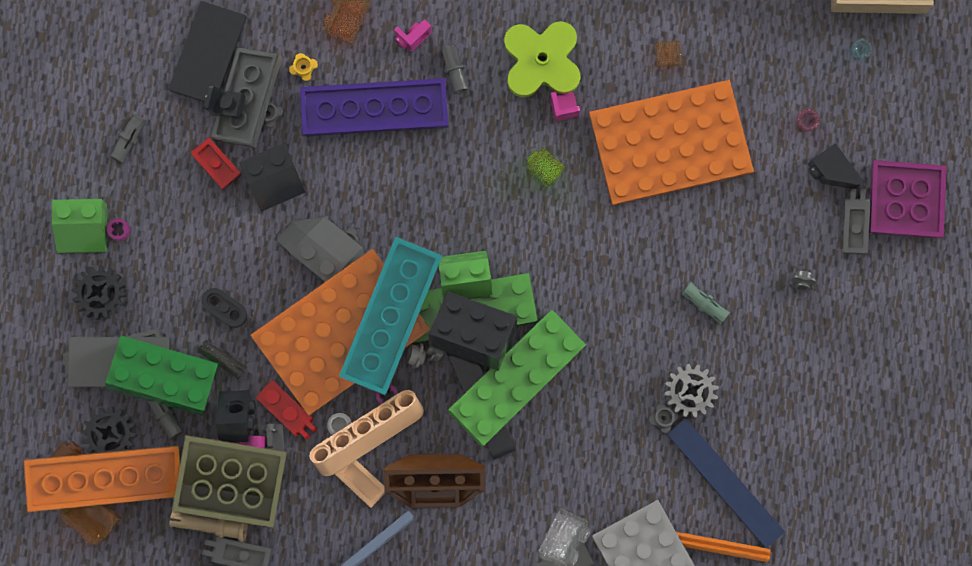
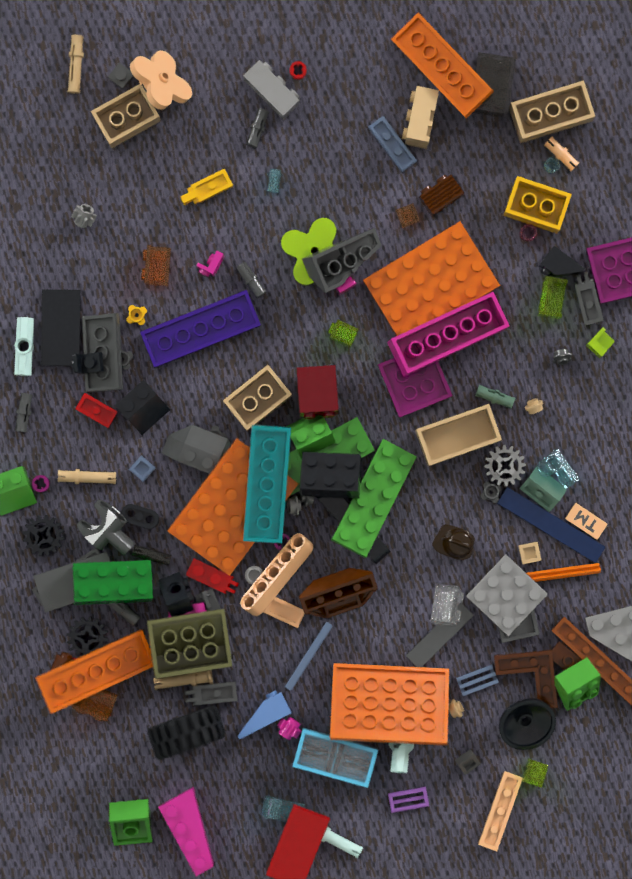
camera: 20 degrees left, 5 degrees up
none -> light aqua piece [14,317,34,376]
none -> tan pin [58,469,116,484]
none -> dark grey connector [77,500,135,556]
none -> sand blue tile [129,455,156,482]
none -> tan brick [223,365,292,432]
none -> dark red slope [297,365,339,419]
none -> dark grey wedge [302,228,382,293]
none -> magenta plate [378,358,453,418]
none -> dark pink brick [387,292,510,377]
none -> tan piece [415,404,502,467]
none -> reddish brown brick [419,175,464,217]
none -> dark brown piece [432,524,475,560]
none -> yellow brick [503,176,572,234]
none -> tan plate [518,542,541,564]
none -> sand green panel [519,466,567,512]
none -> tan plate [525,398,544,414]
none -> clear neon green panel [537,276,568,319]
none -> clear light blue plate [537,449,580,489]
none -> light nougat pin [544,136,580,171]
none -> light nougat tile [565,503,608,540]
none -> lime panel [586,327,615,358]

